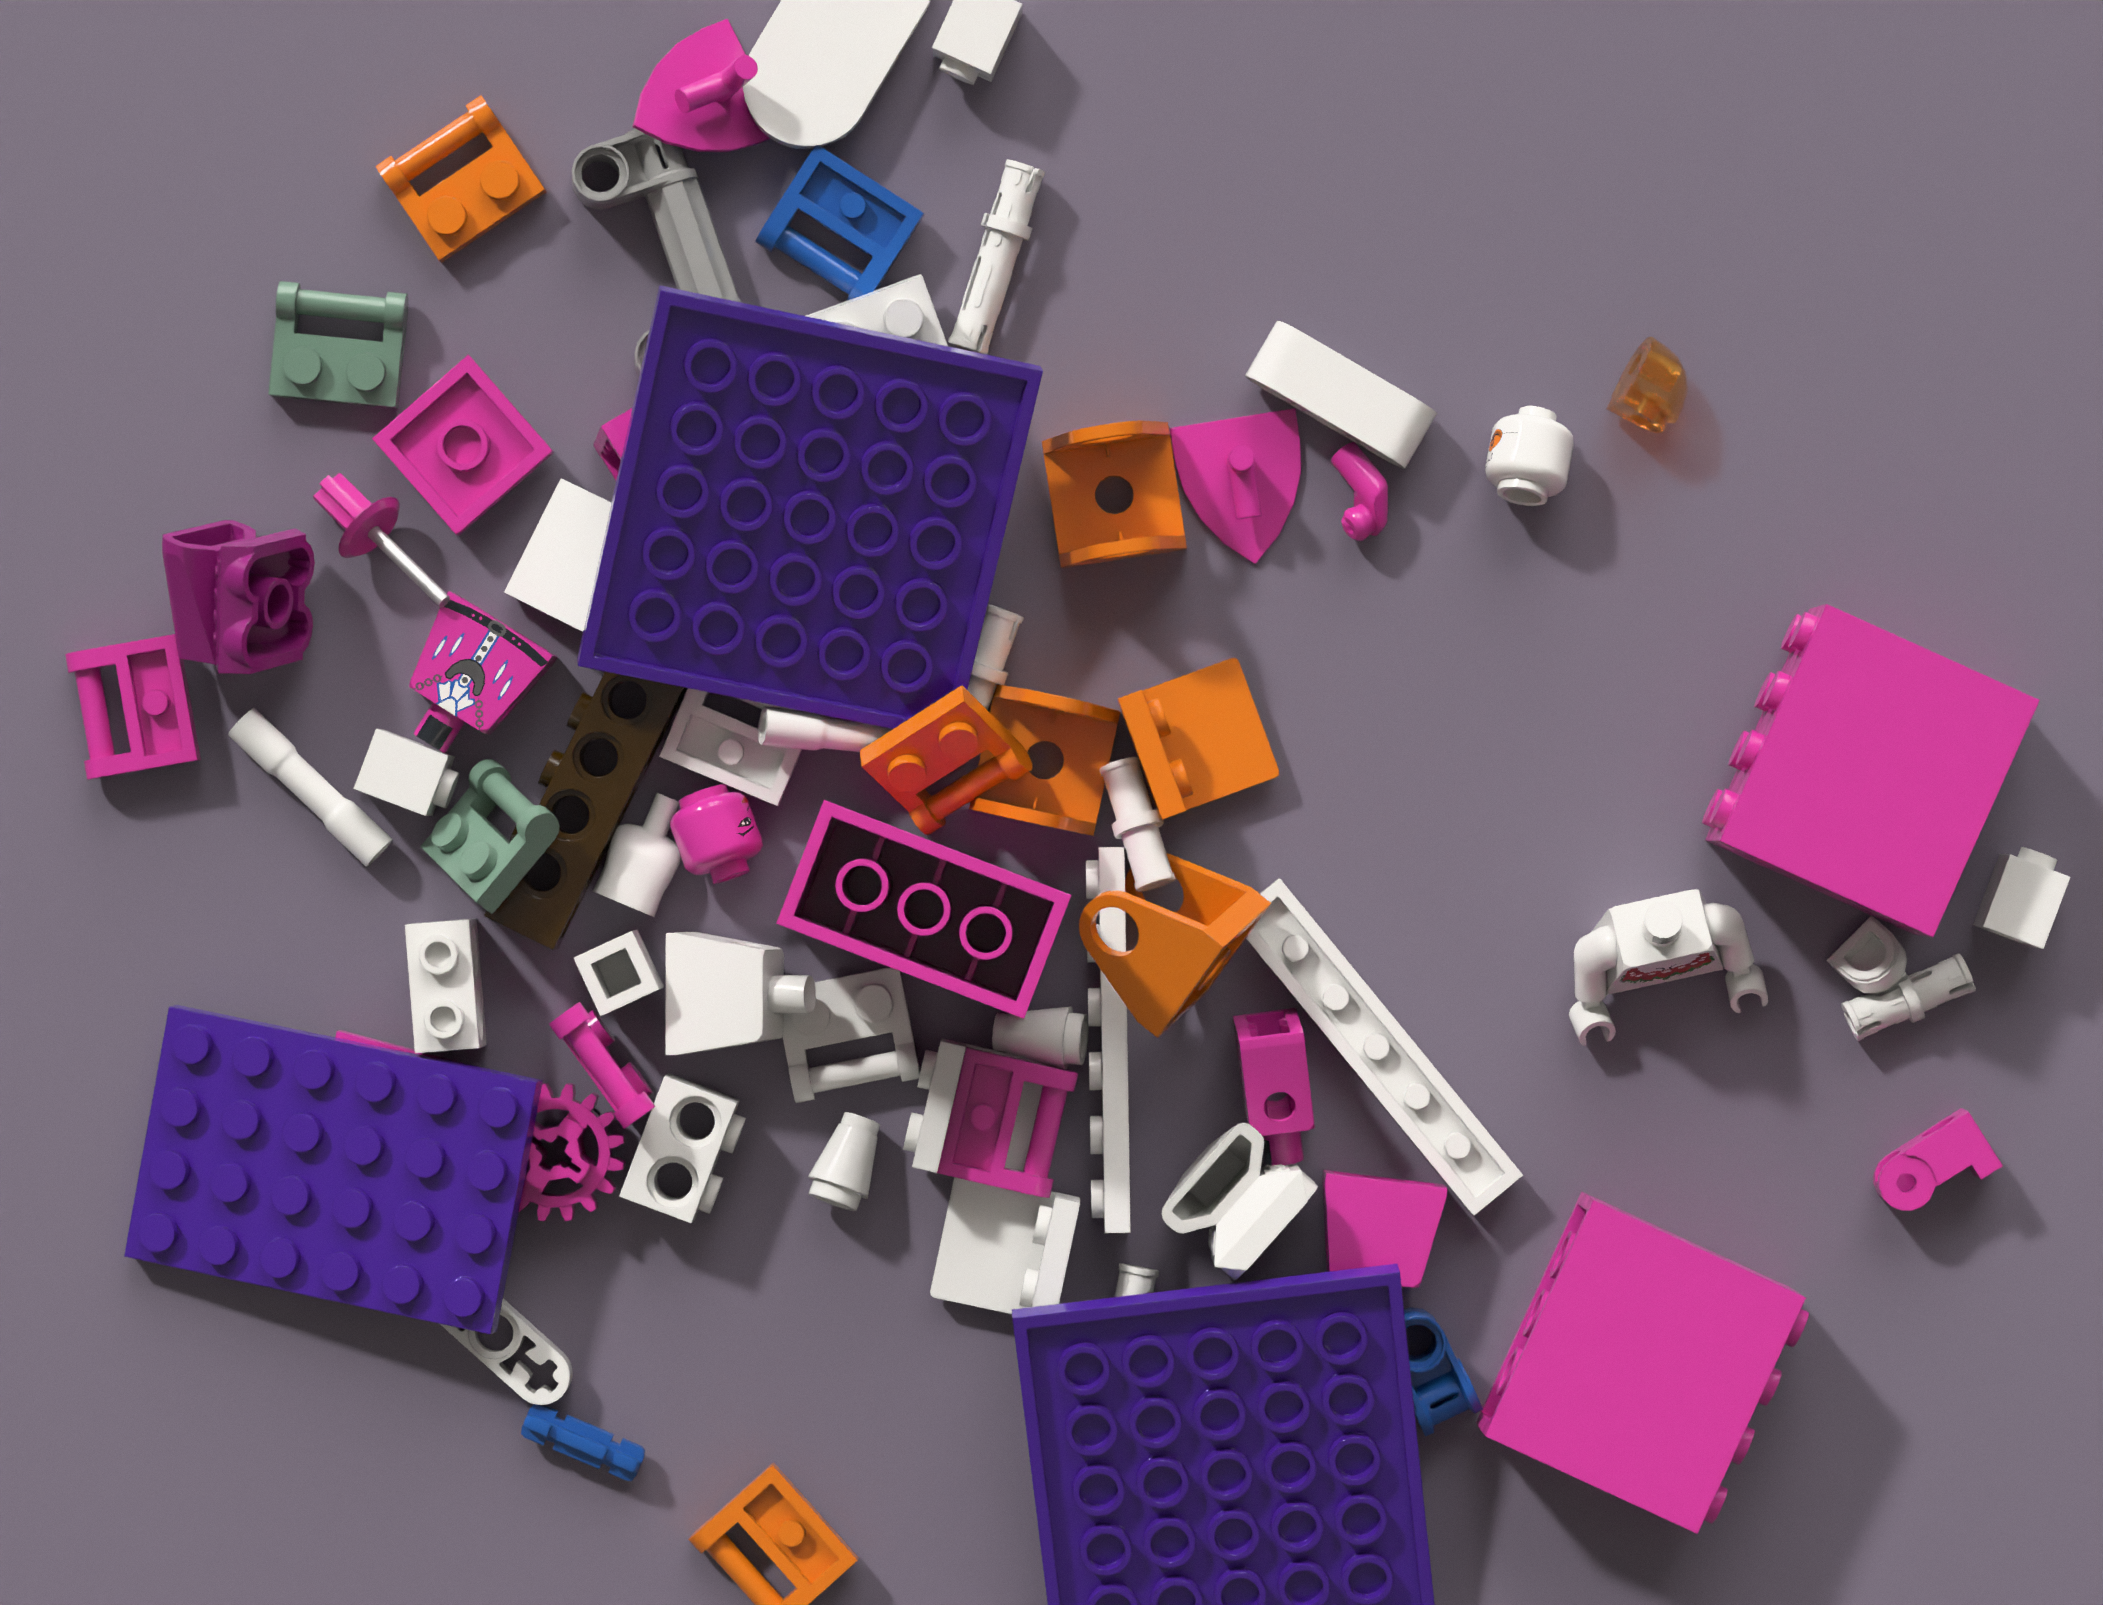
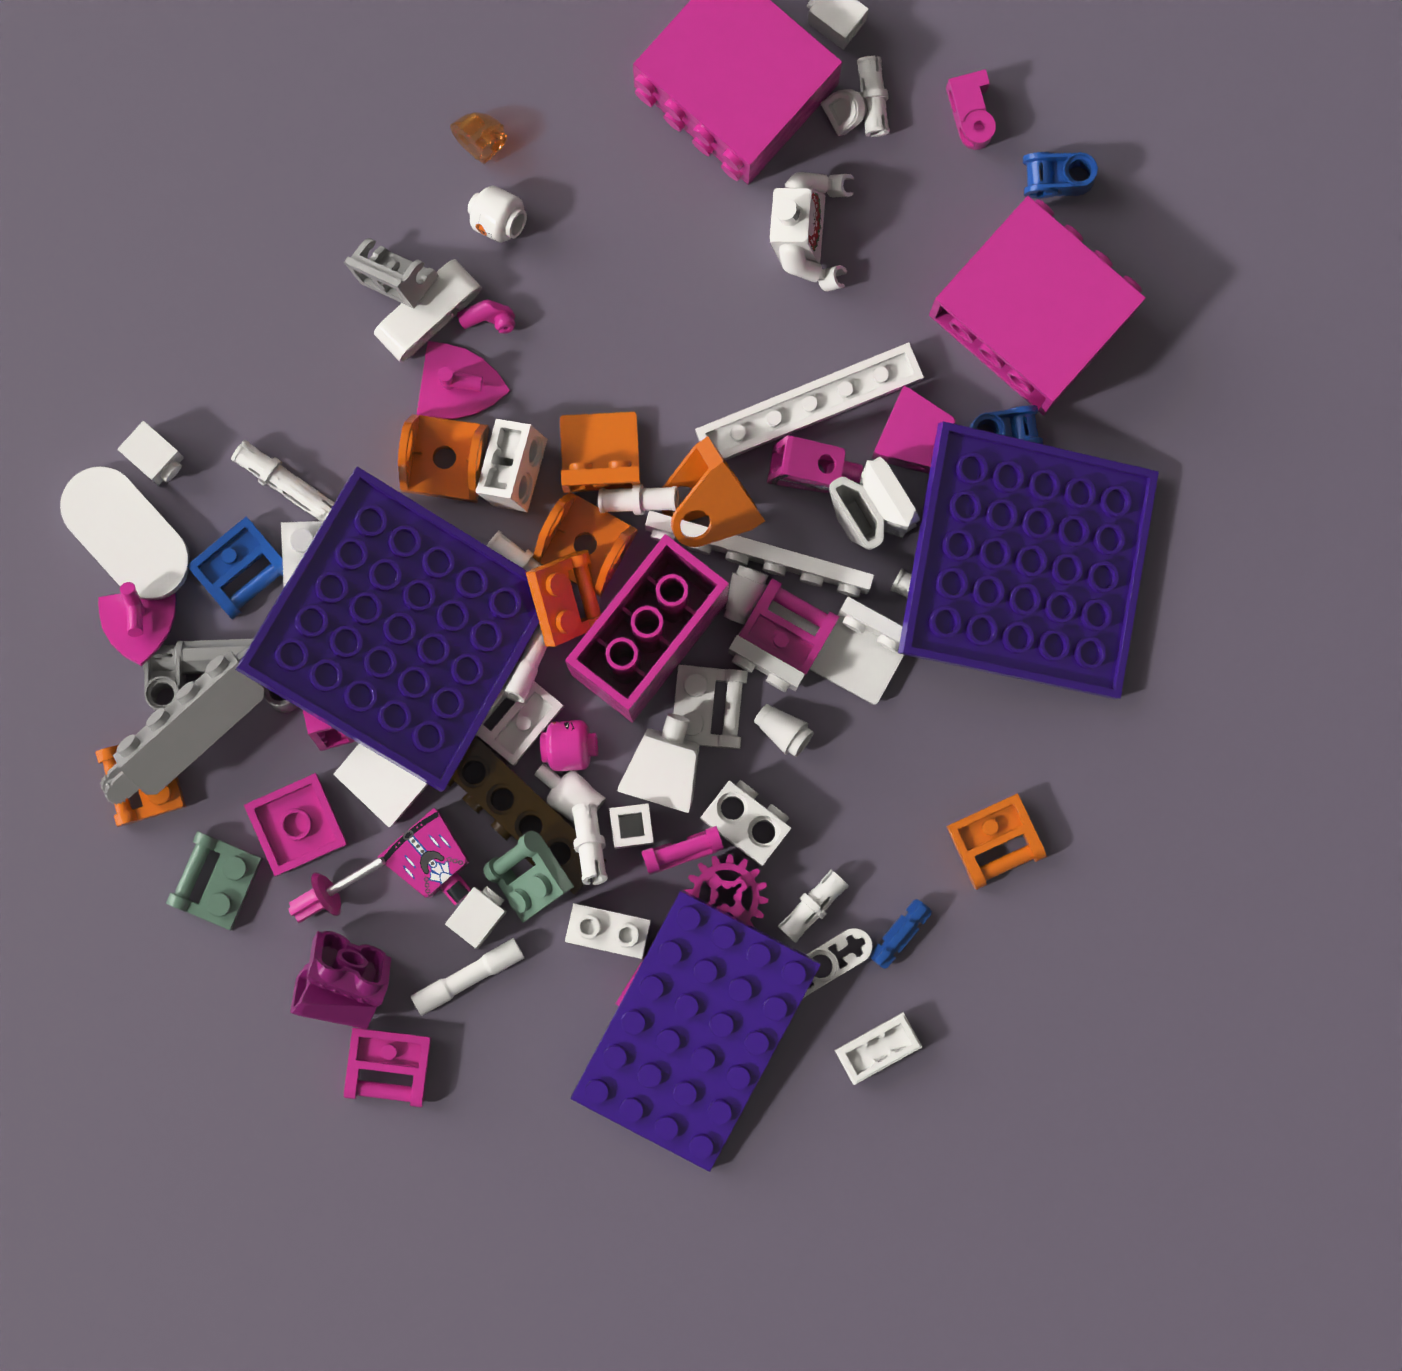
camera: 80 degrees left, 5 degrees down
none -> light grey hinge [100,647,264,805]
none -> light grey hinge [344,238,439,308]
none -> white brick [476,419,548,512]
none -> white pin [572,803,608,885]
none -> white pin [778,869,849,943]
none -> white plate [834,1012,922,1085]
none -> blue piece [1023,152,1098,199]

